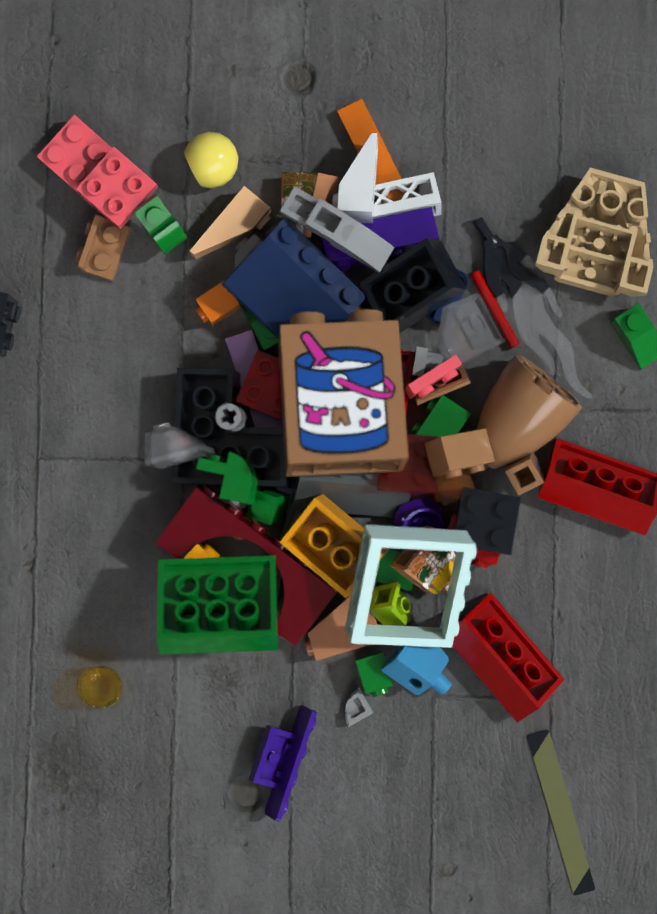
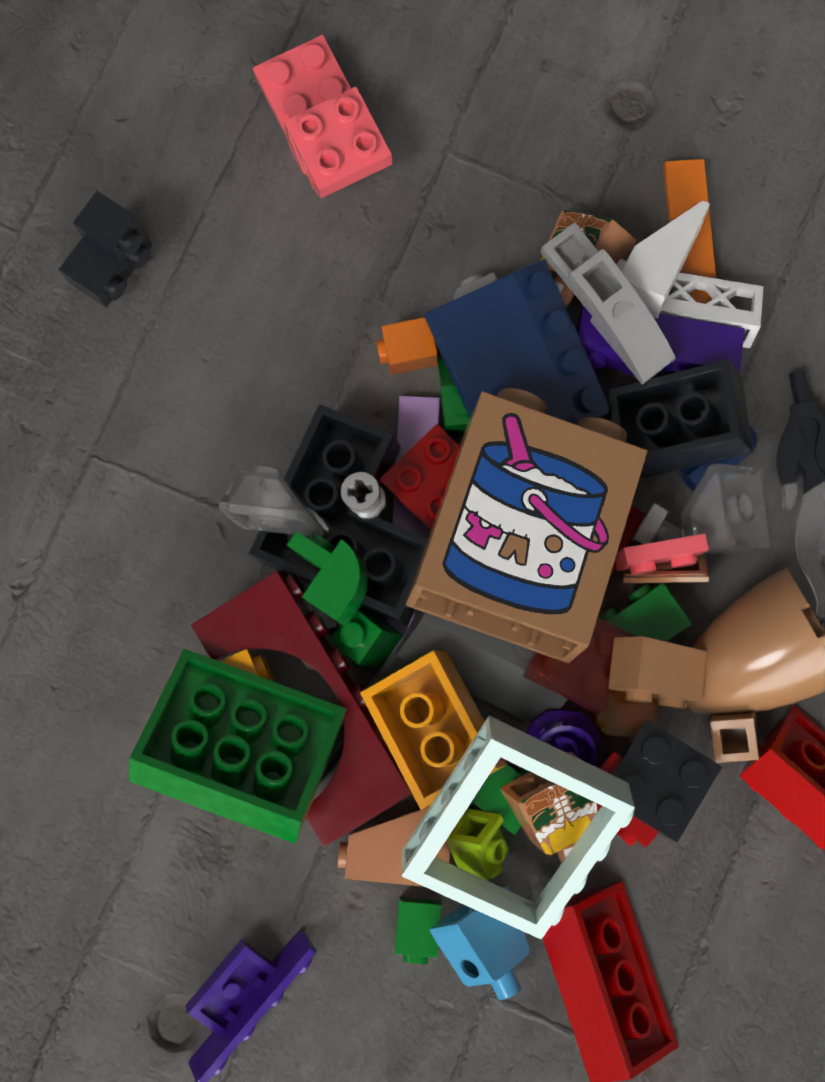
camera: 25 degrees right, 5 degrees down
medium nougat bracket [76,214,131,282] -> none
clear yellow hair [77,665,123,709] -> none
green brick [132,194,188,255] -> none
light yellow helmet [184,131,239,189] -> none
light nougat slope [190,186,271,259] -> none
light grey tile [345,688,373,727] -> none
red bar [470,270,520,350] -> none

